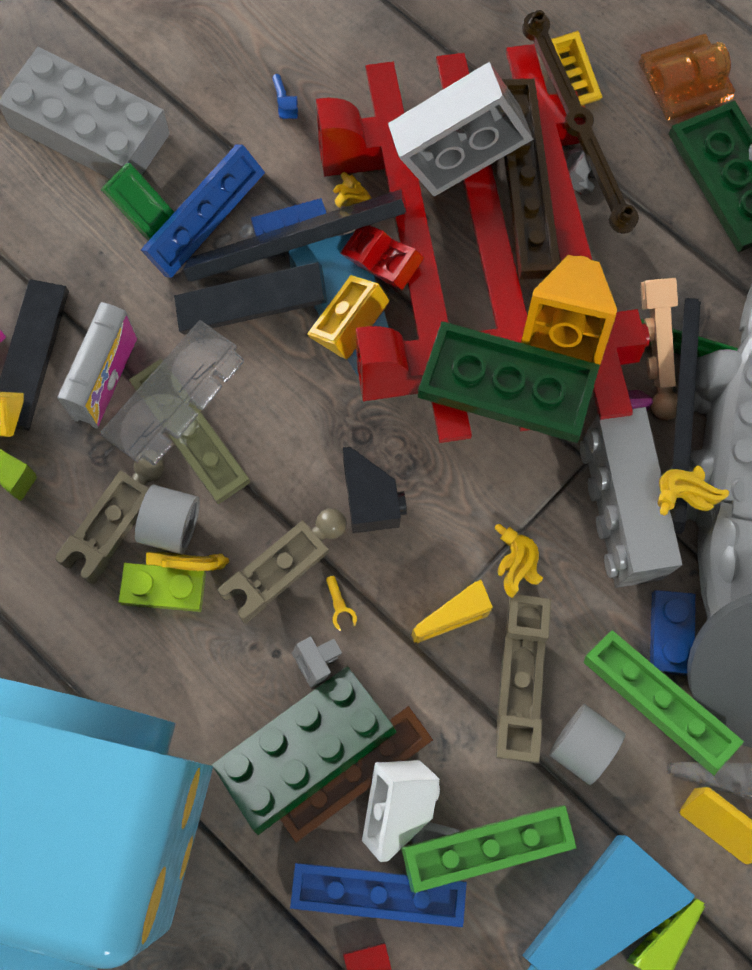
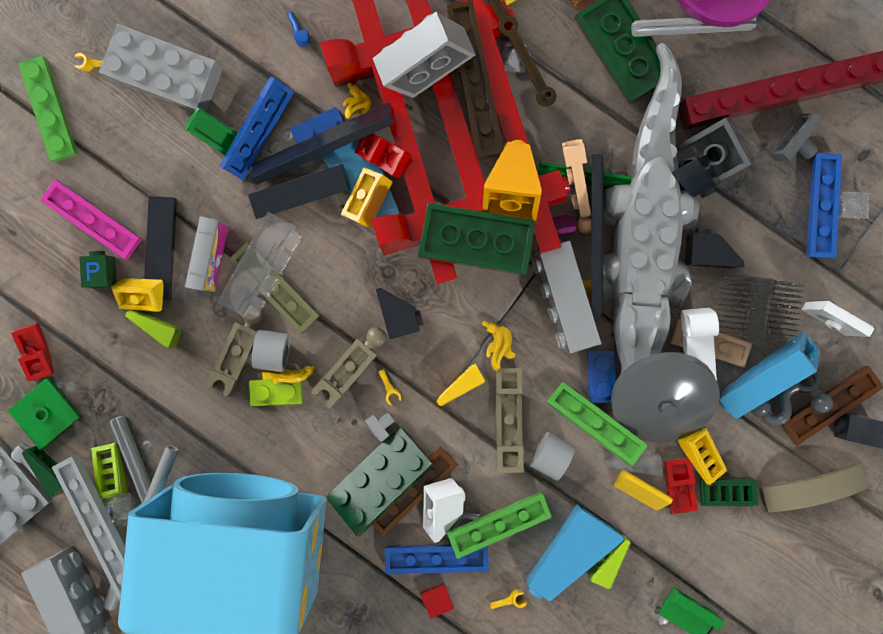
camera: 10 degrees left, 15 degrees up
yellow piece [658,465,729,516] -> none

